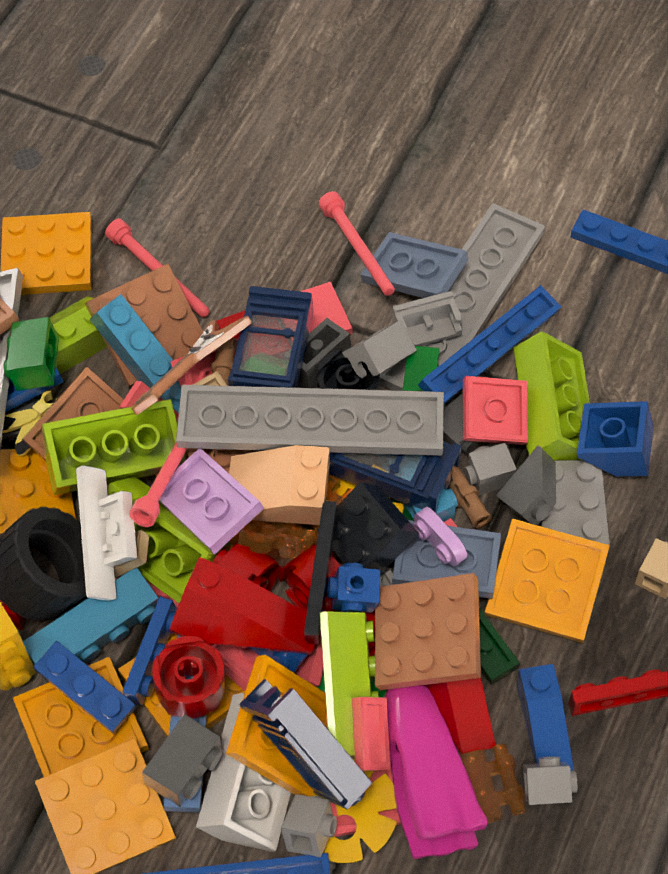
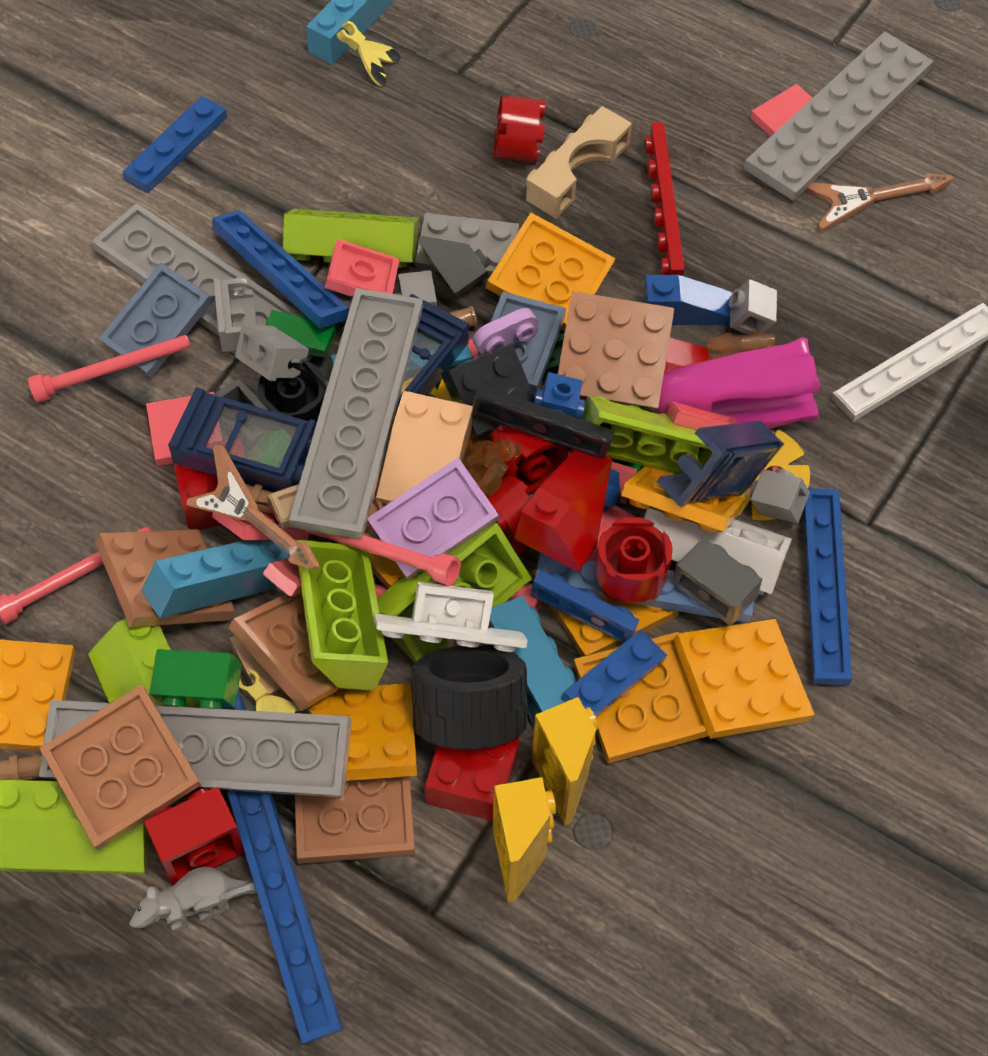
camera: 85 degrees left, 0 degrees up
blue slope [577,401,654,477] -> none

